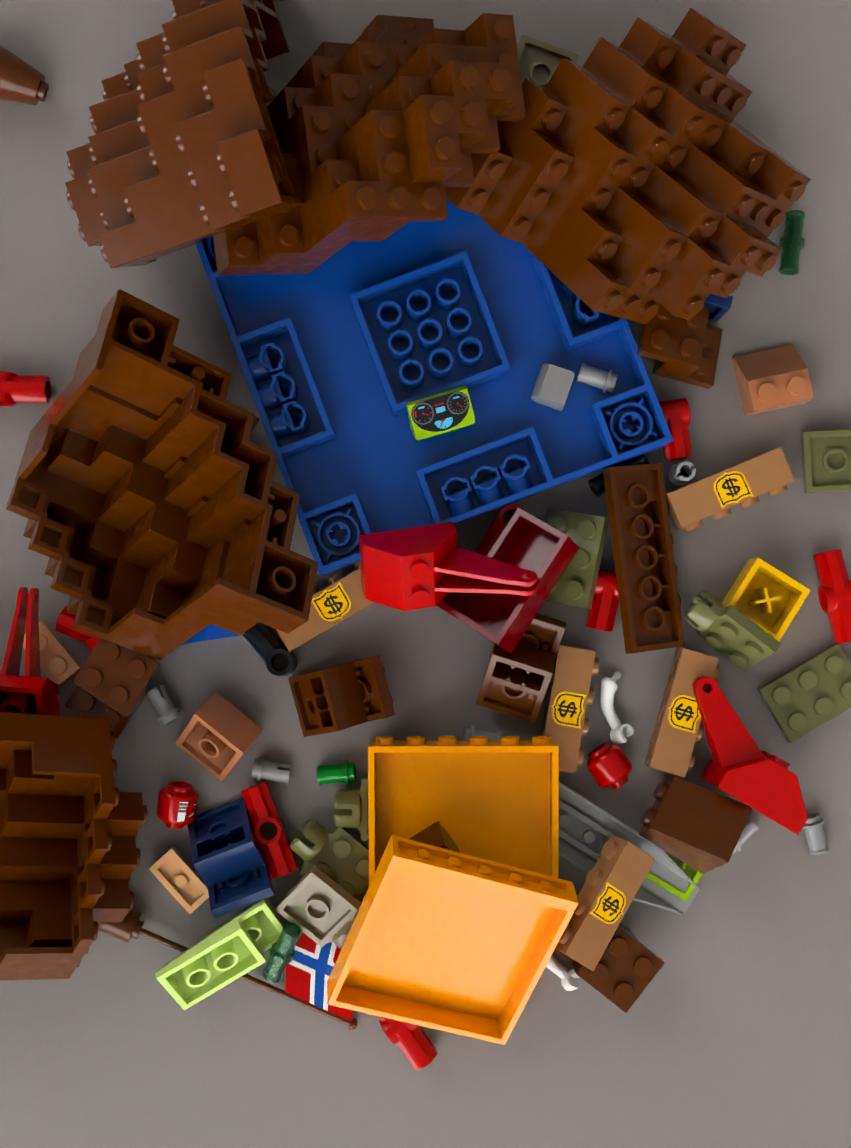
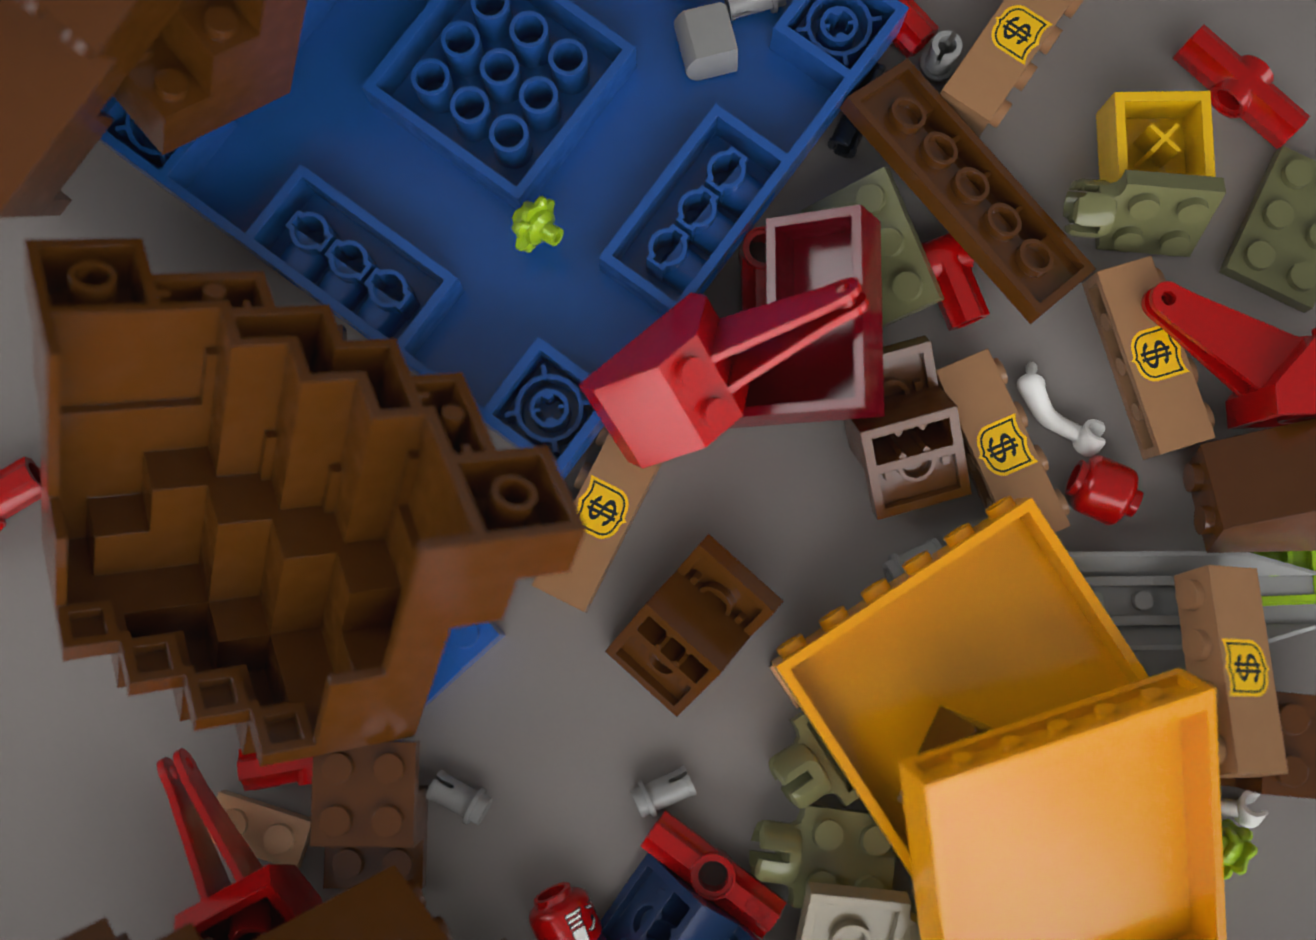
camera: 30 degrees left, 5 degrees down
nougat slope [175,691,263,782] -> none
black piece [241,622,297,676] -> none
green pin [317,760,356,785] -> none
slope [406,386,475,440] -> none
none -> lime plant [511,196,564,253]
none -> lime plant [1221,818,1258,880]

